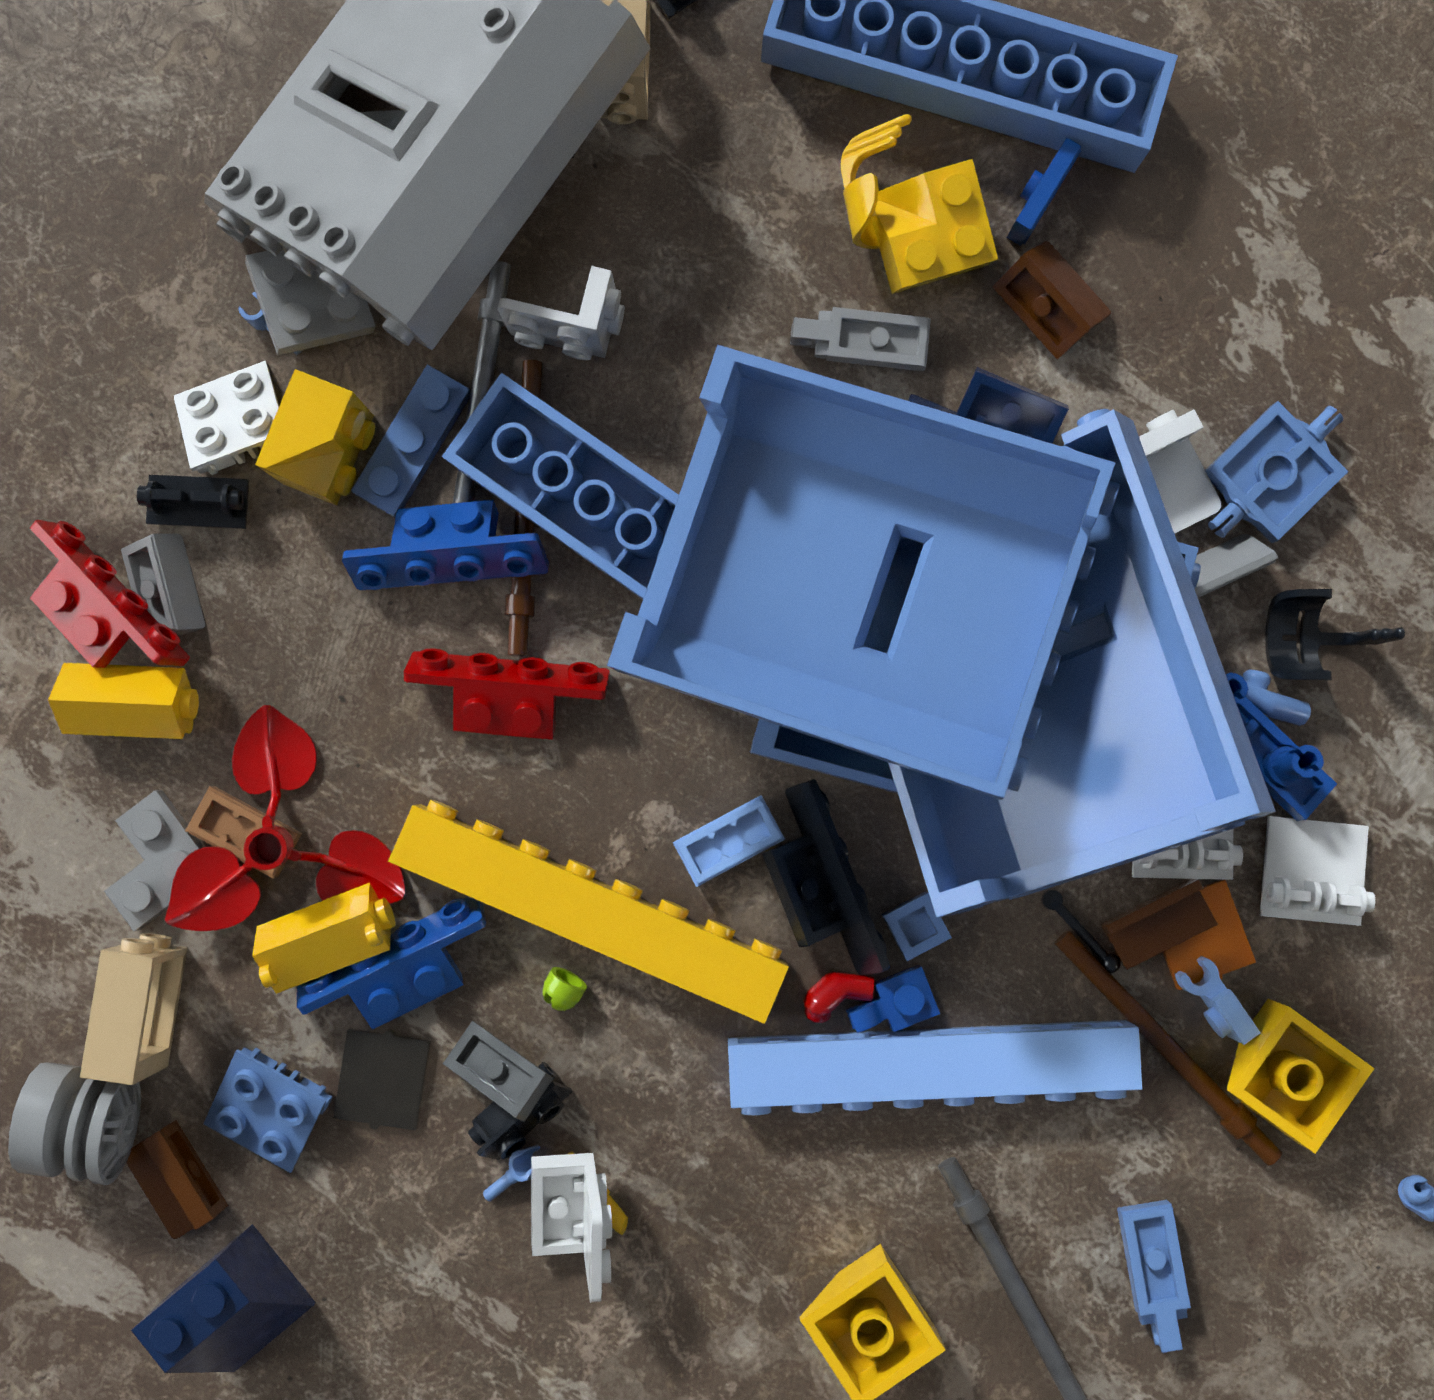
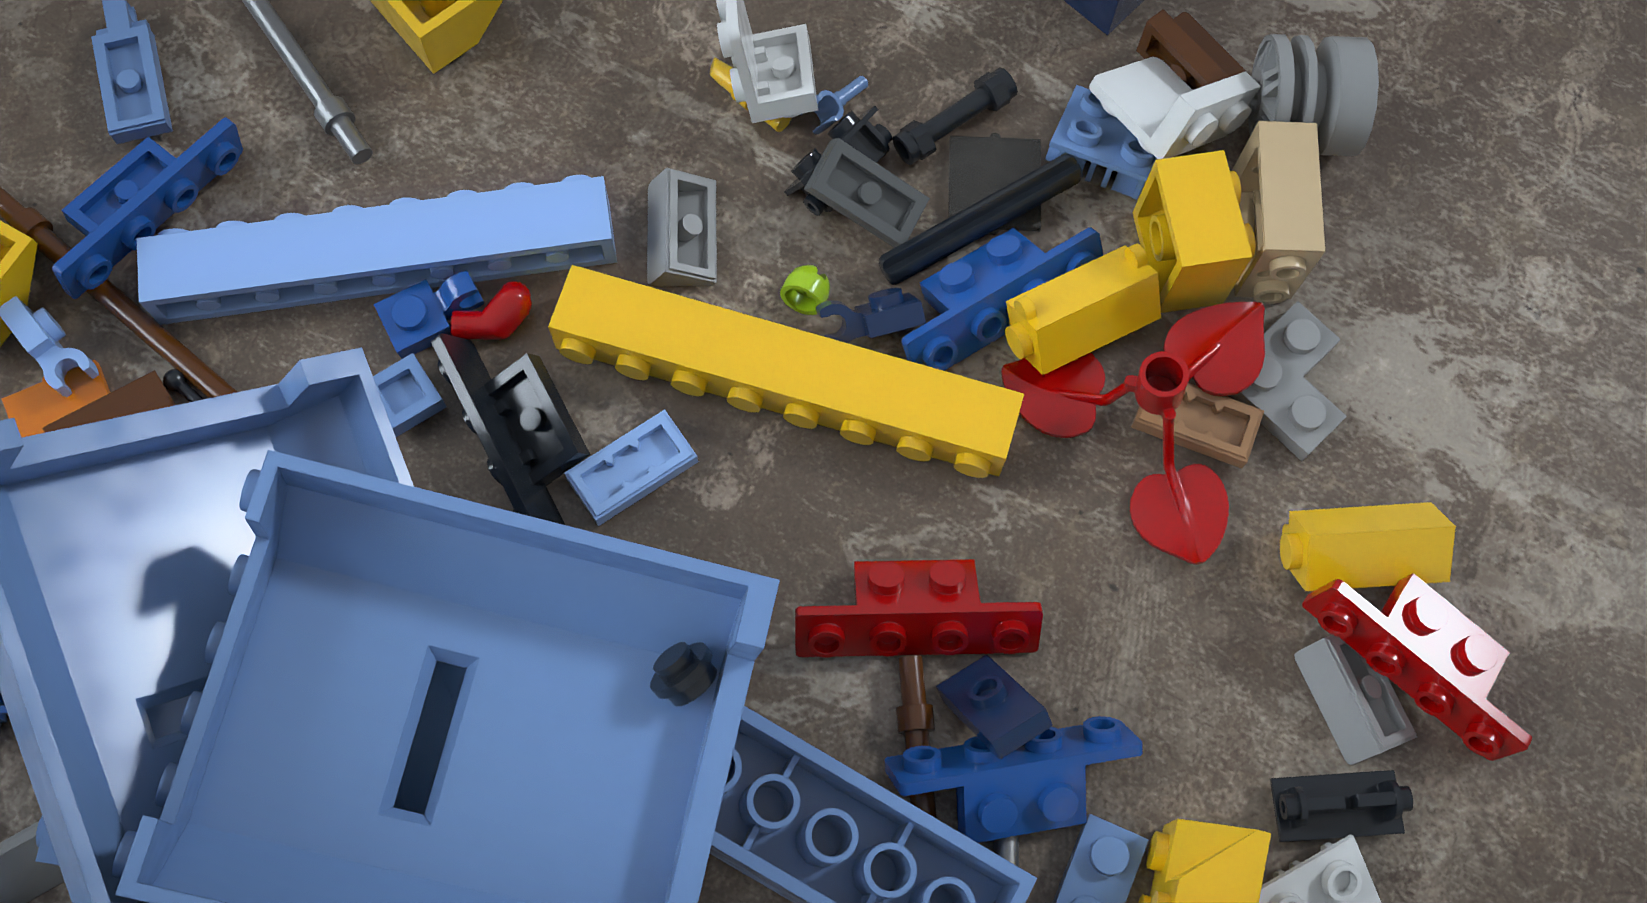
camera: 175 degrees right, 15 degrees down
none -> blue bracket [52,117,243,299]
none -> light grey slope [647,168,717,287]
none -> black plate [650,642,717,706]
none -> dark blue plate [816,288,926,343]
none -> black axle [879,153,1083,285]
none -> black bar [892,67,1018,165]
none -> dark blue plate [936,655,1053,759]
none -> white bracket [1089,57,1261,159]
none -> yellow slope [1132,150,1256,313]

